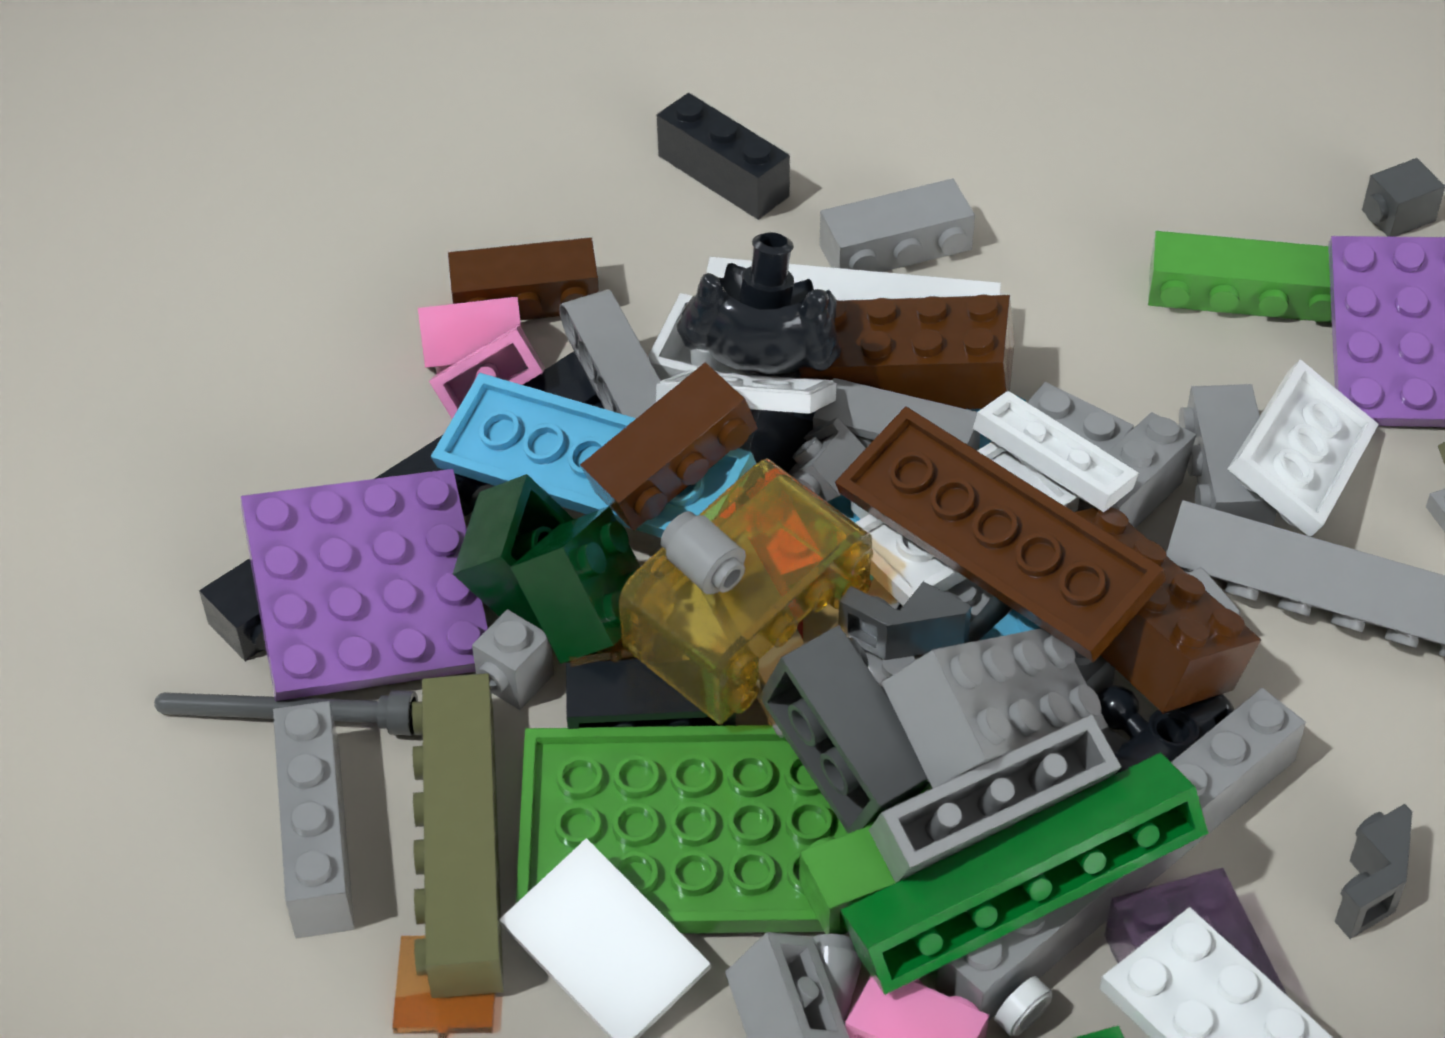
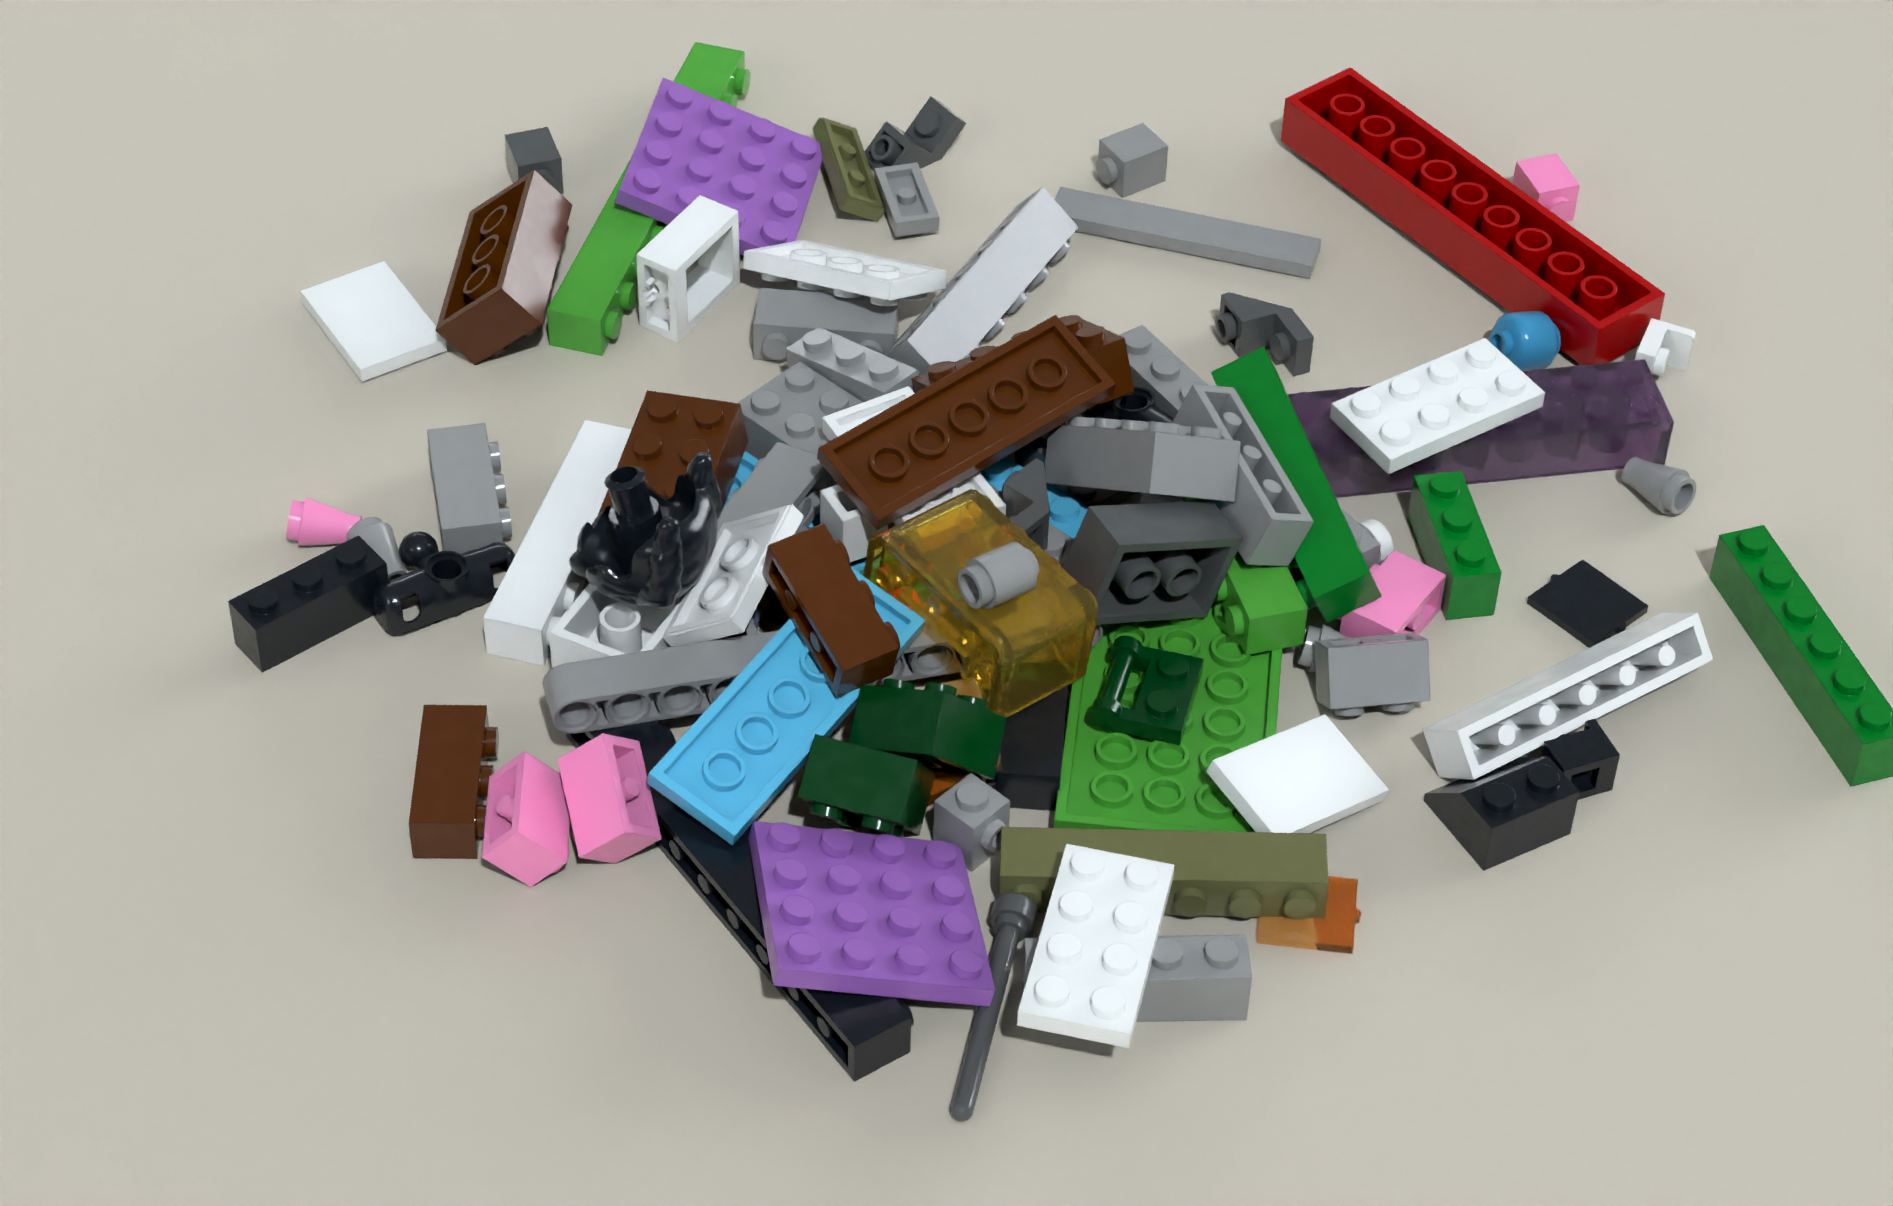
camera: 85 degrees left, 5 degrees down
white plate [973,391,1139,512] -> none
none -> bright pink cone [286,497,362,546]
none -> white tile [300,261,447,382]
none -> light grey cone [346,517,407,581]
none -> black piece [373,531,515,635]
none -> reddish brown brick [435,170,572,365]
none -> white window [636,195,740,342]
none -> white plate [1017,844,1174,1048]
none -> dark green plate [1089,636,1204,745]

